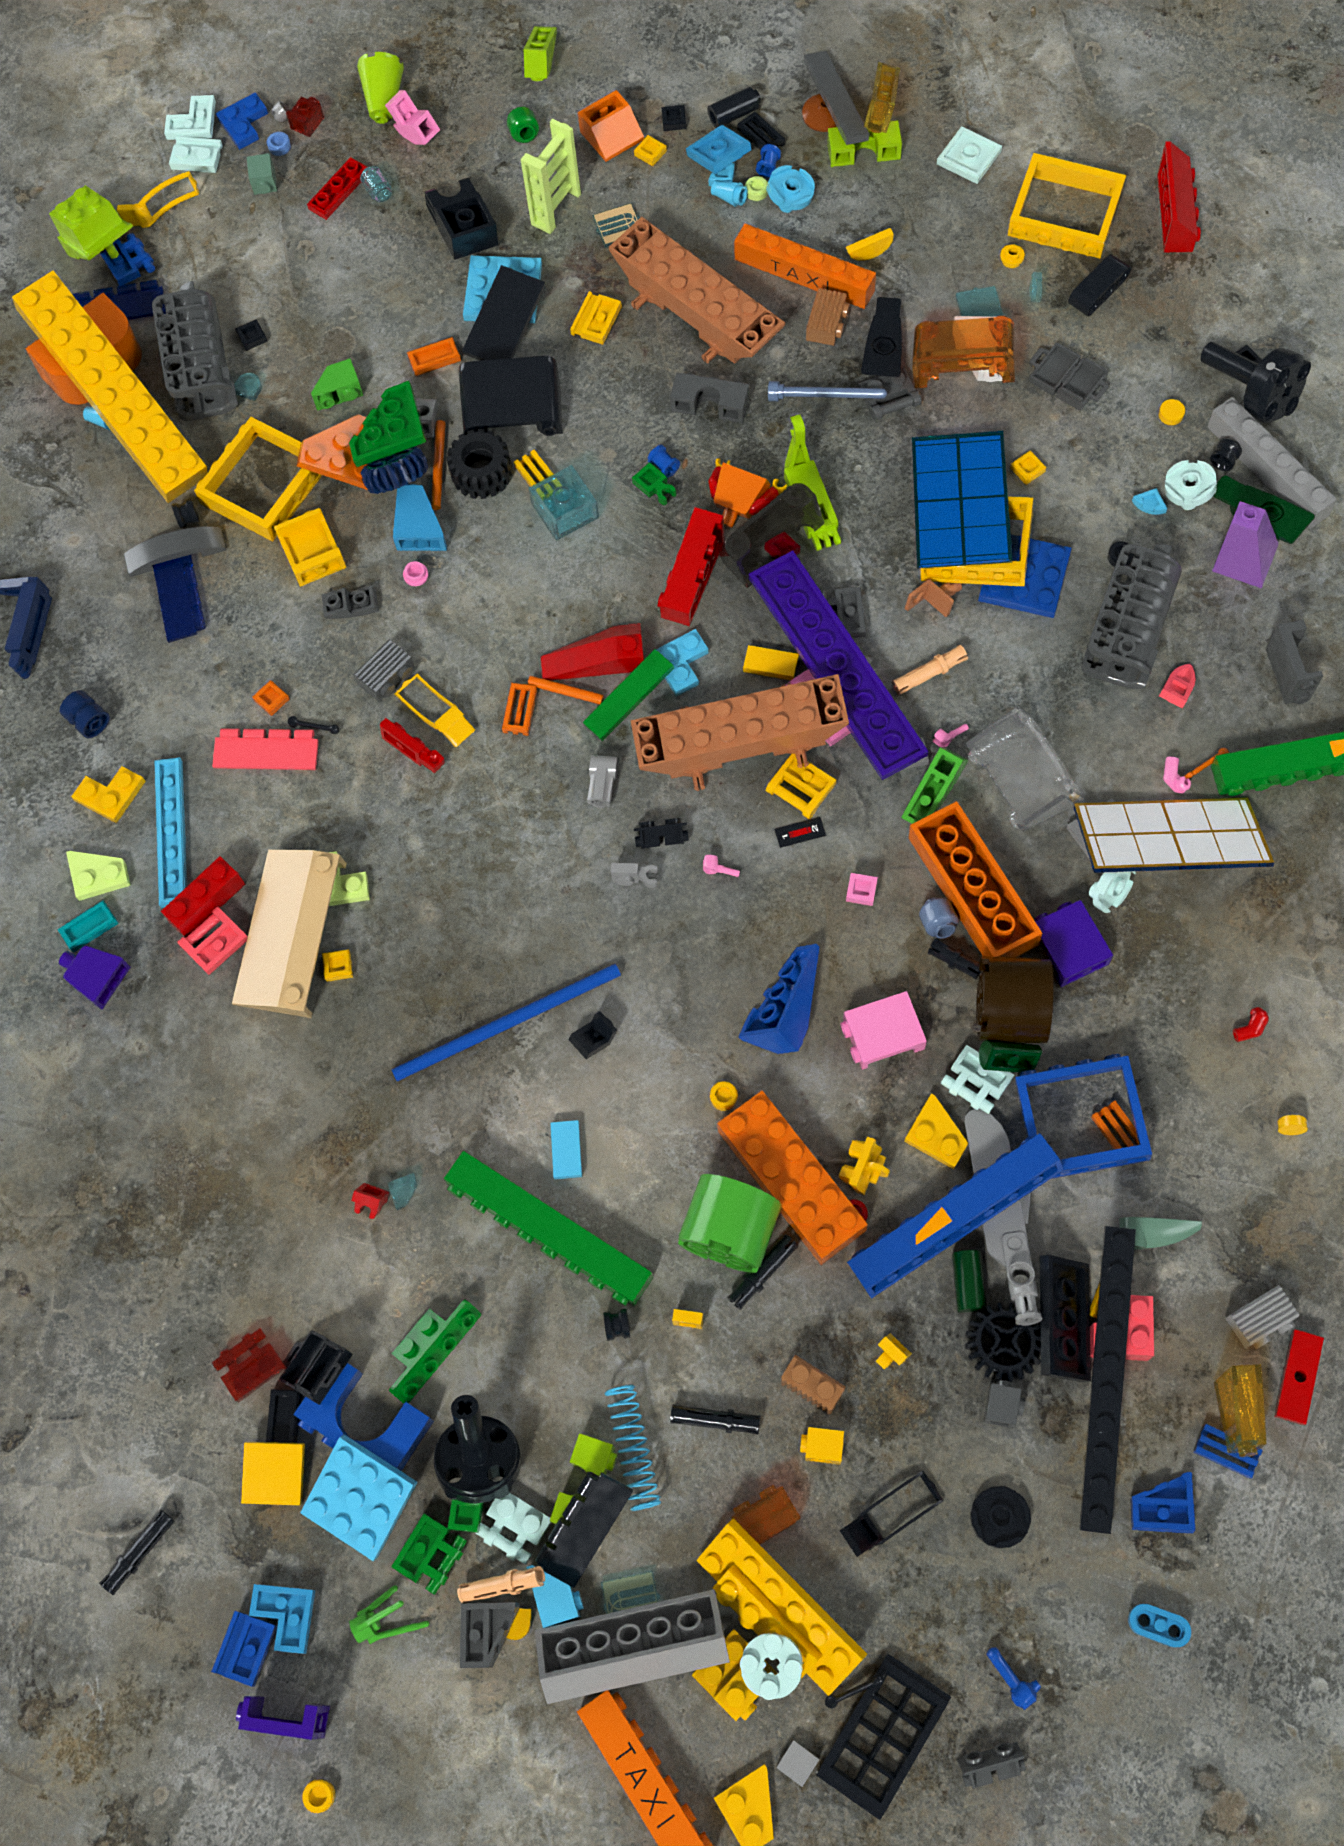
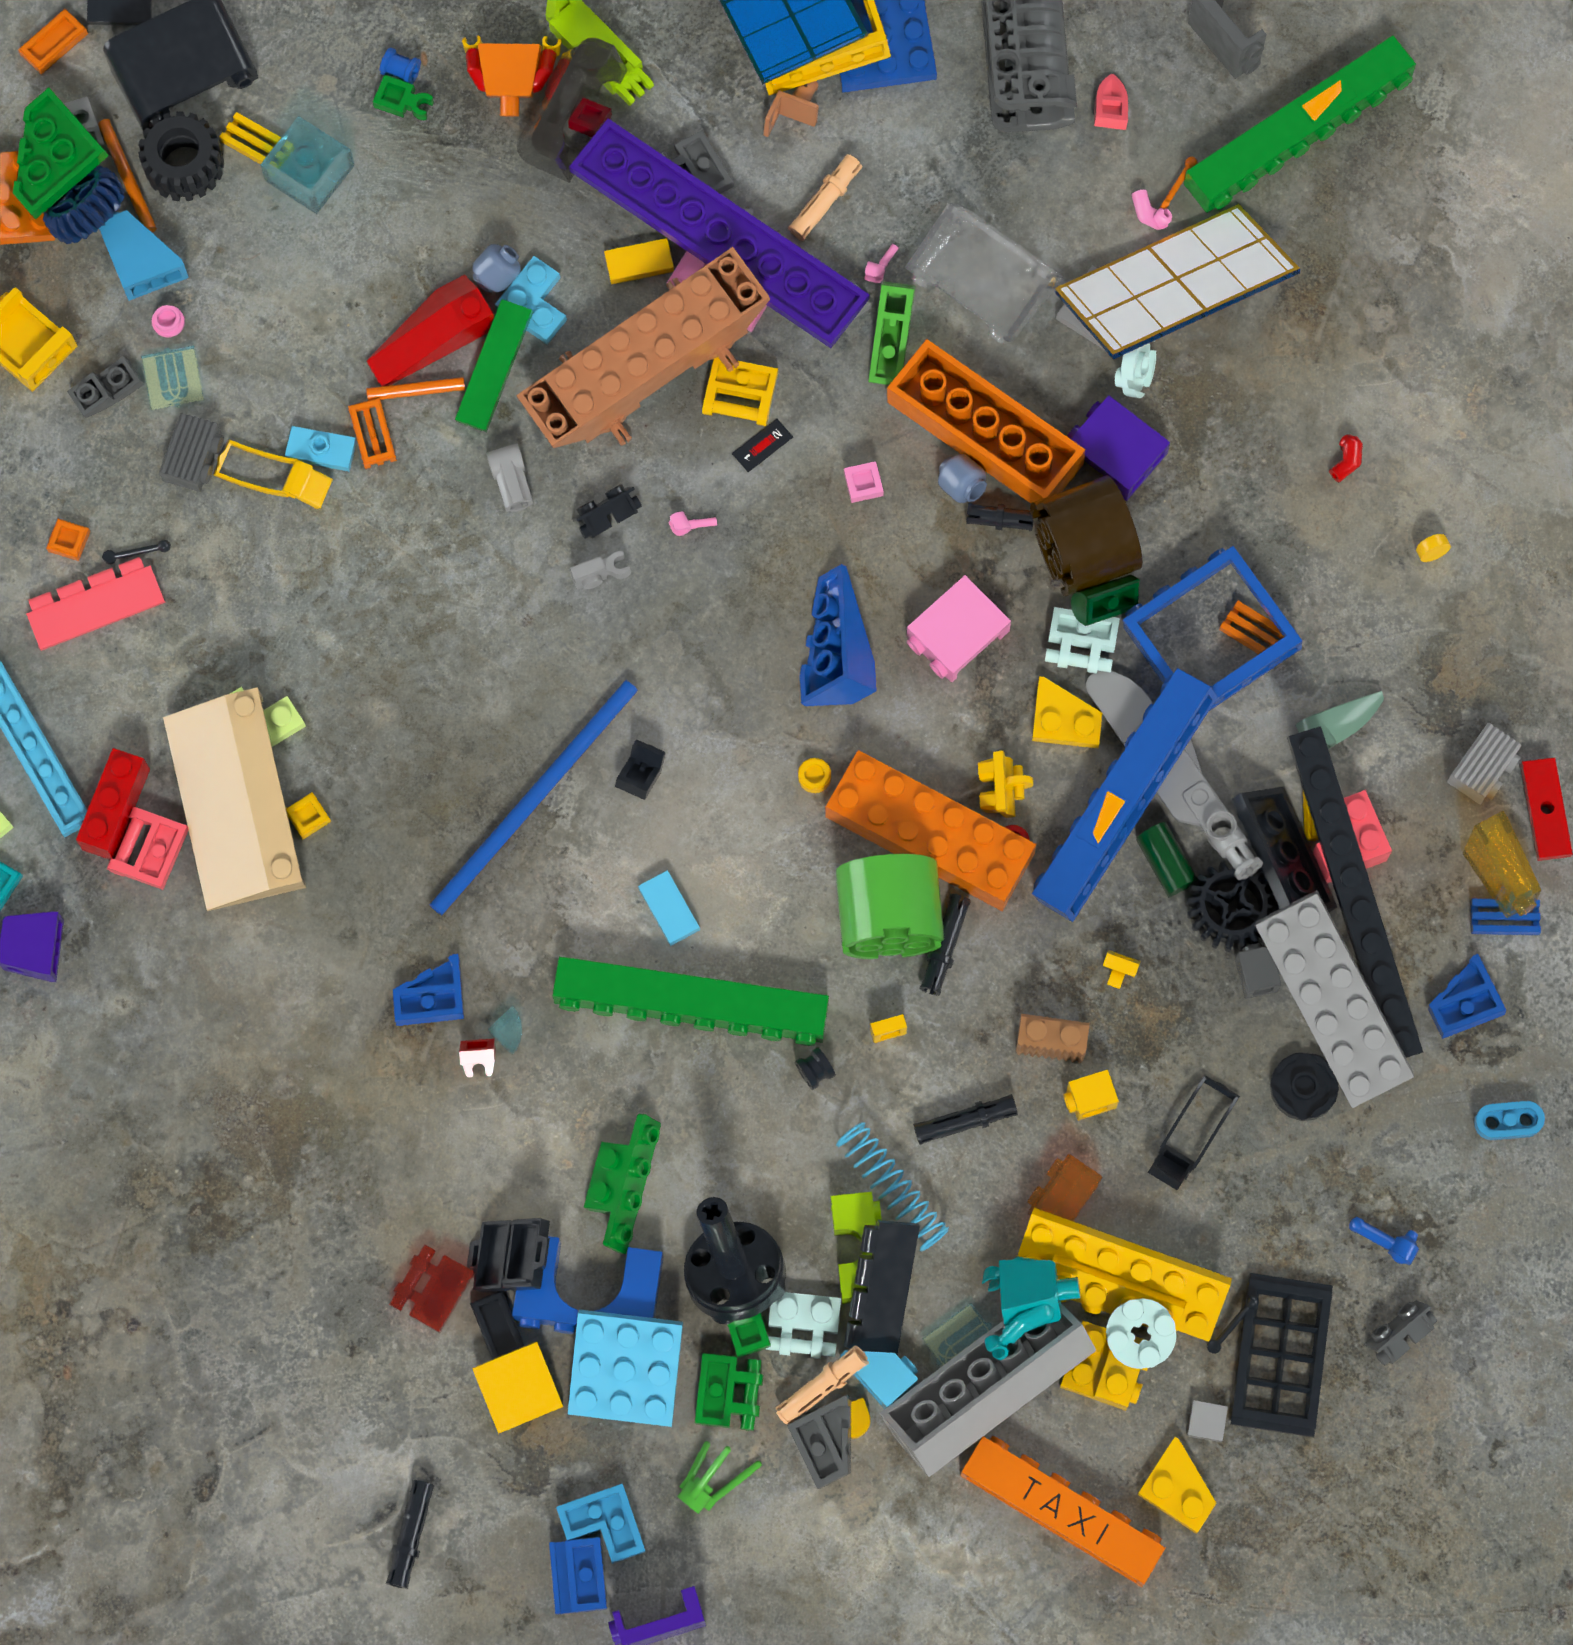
camera: 30 degrees left, 5 degrees up
red hinge [380,718,445,774] -> none
red wedge [657,507,725,627] -> none
none -> clear light blue piece [141,345,204,410]
none -> medium azure plate [285,426,357,472]
none -> blue wing [393,954,464,1026]
none -> sand blue head [473,244,521,292]
none -> teal torso [982,1256,1081,1360]
none -> light grey brick [1255,890,1414,1108]

